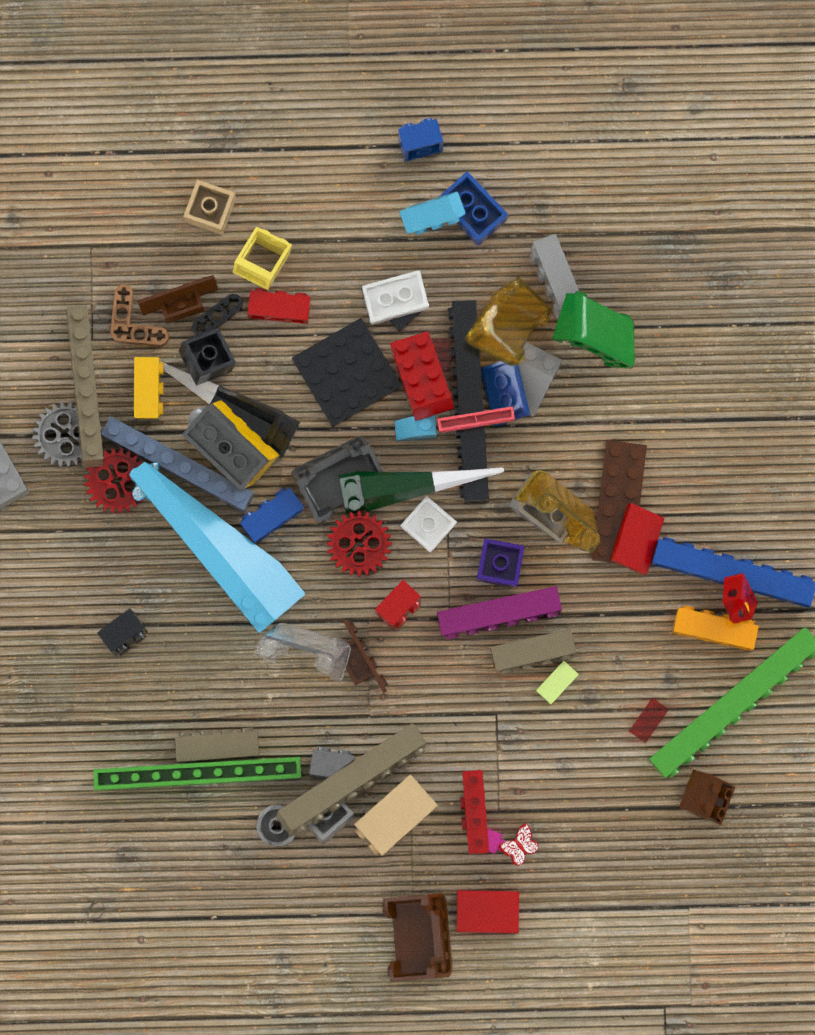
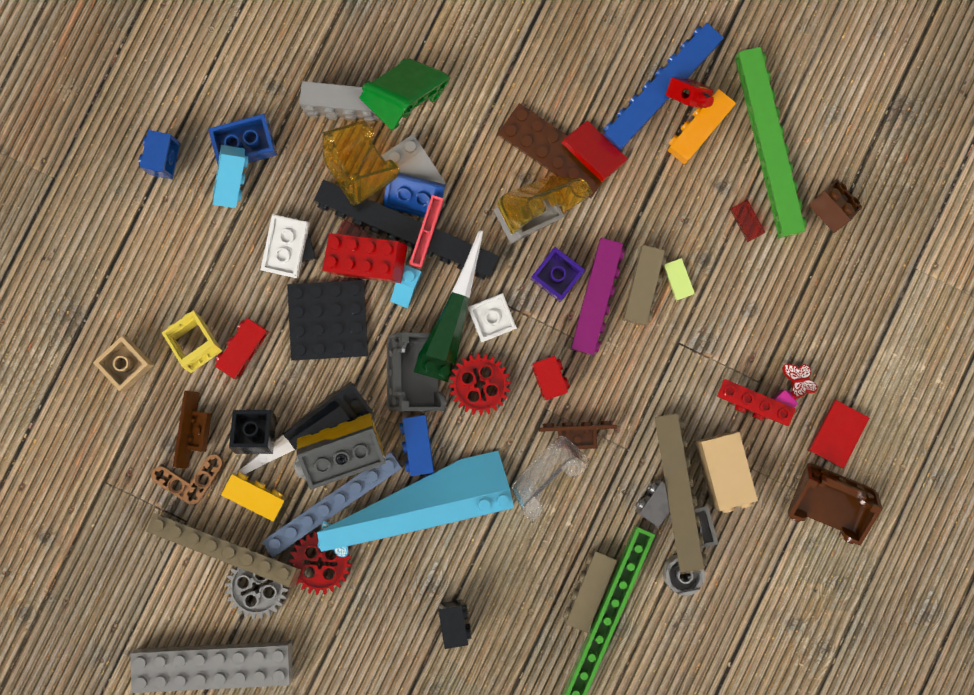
camera: 70 degrees left, 5 degrees up
black beam [192,294,243,336] -> none

